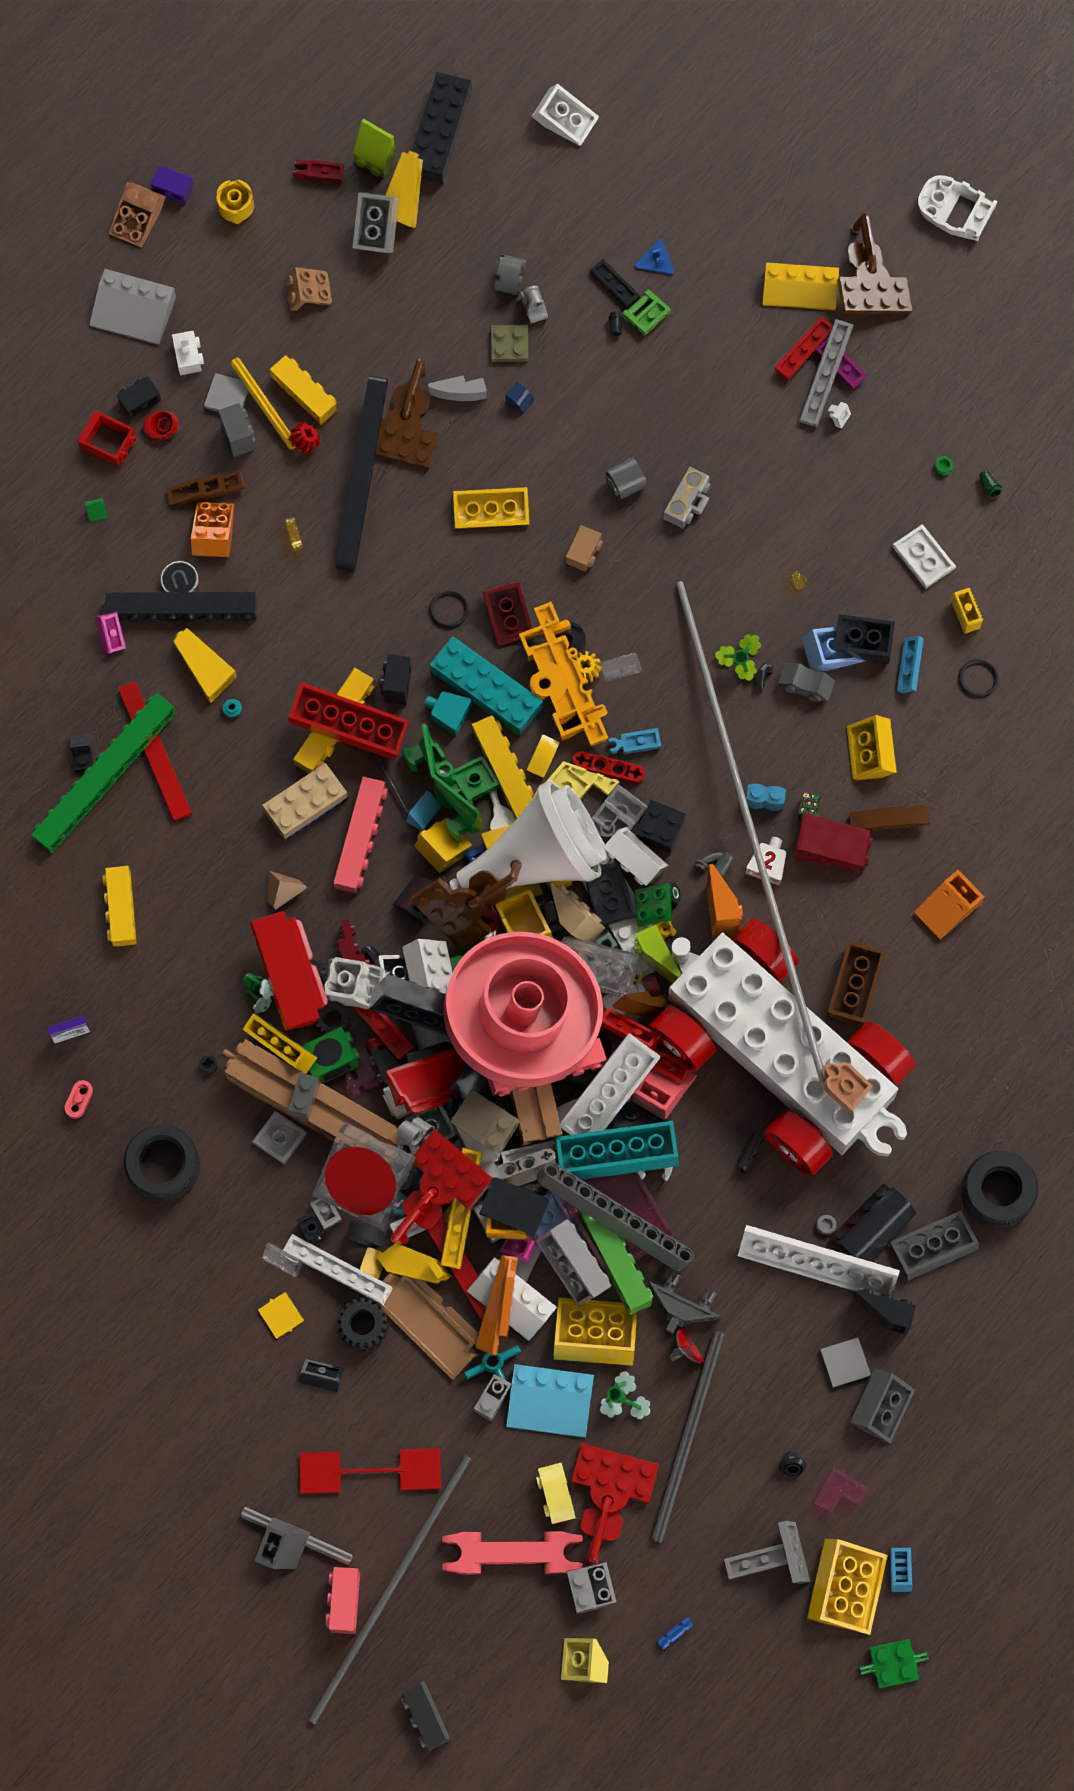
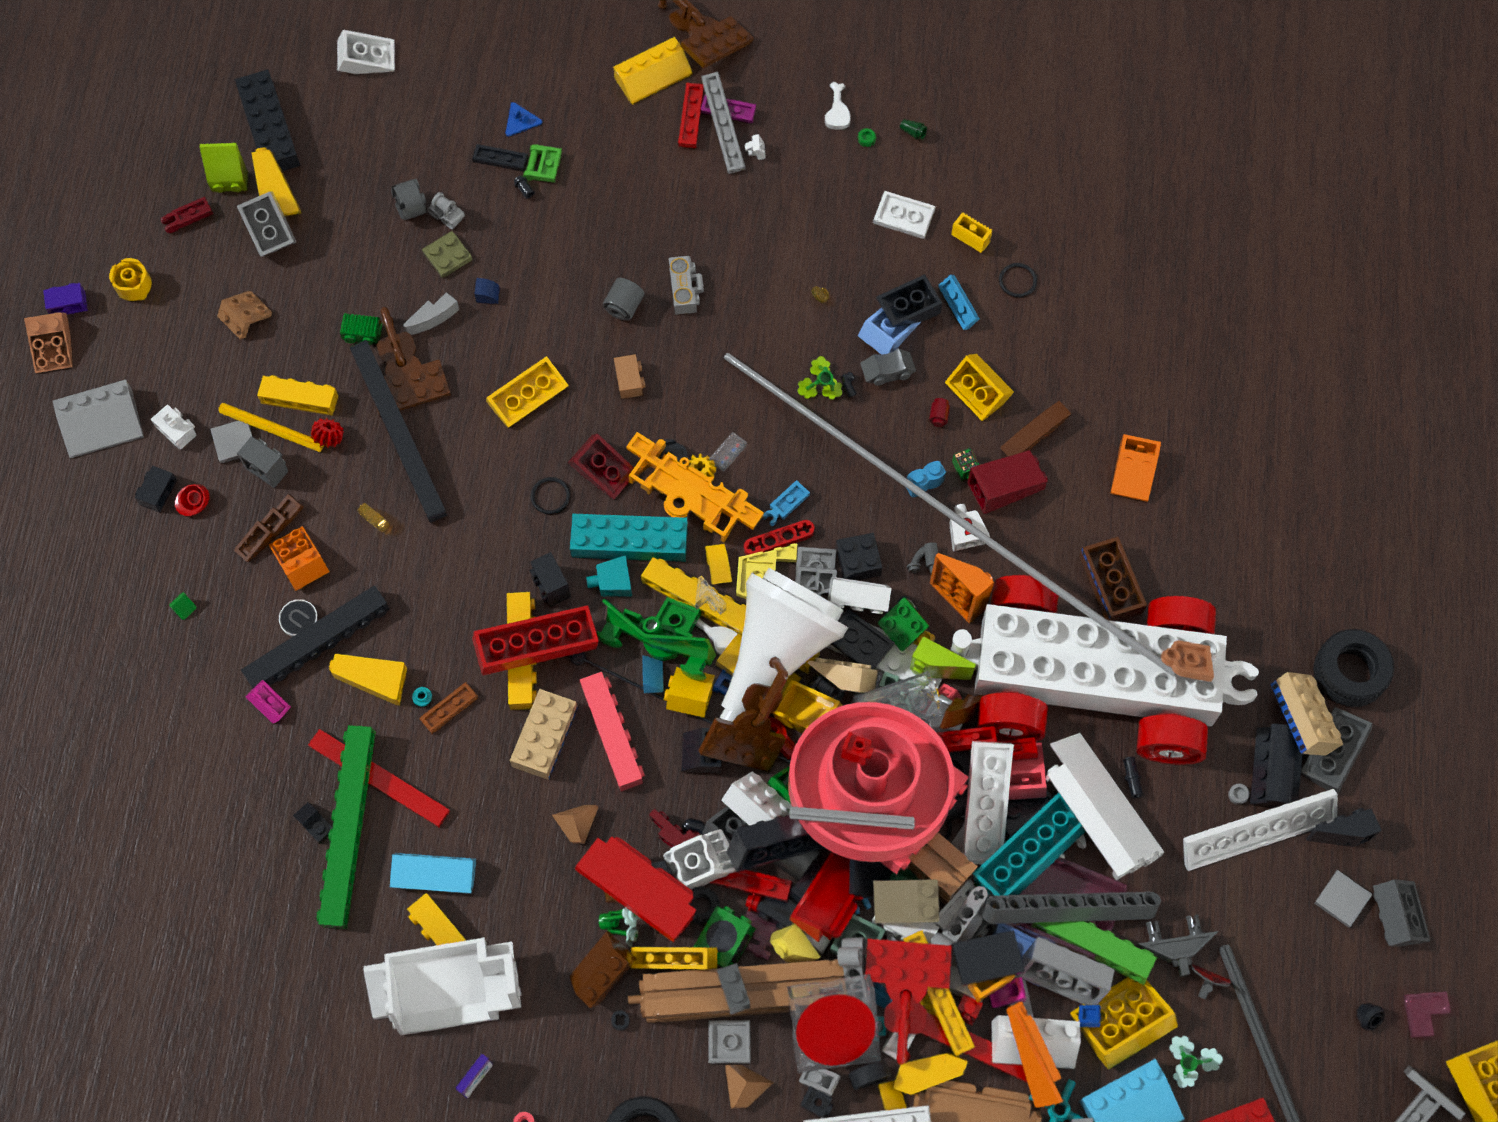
camera: 35 degrees left, 5 degrees down
red window [78,410,137,467] -> none
none -> green brick [340,313,382,346]
none -> white panel [363,938,521,1036]
none -> medium azure brick [390,853,476,893]
none -> dark orange tile [419,682,478,734]
none -> reddish brown slope [569,931,637,1008]
none -> clear slope [695,576,726,615]
none -> medium nougat slope [725,1065,774,1108]
none -> light yellow slope [770,924,820,963]
none -> light grey axle [789,807,915,830]
none -> white piece [825,82,850,130]
none -> red brick [841,731,874,766]
none -> dark red brick [929,398,950,427]
none -> red brick [958,994,983,1026]
none -> white panel [1046,733,1164,881]
none -> blue tile [1078,1005,1101,1027]
none -> tan brick [1270,672,1343,756]

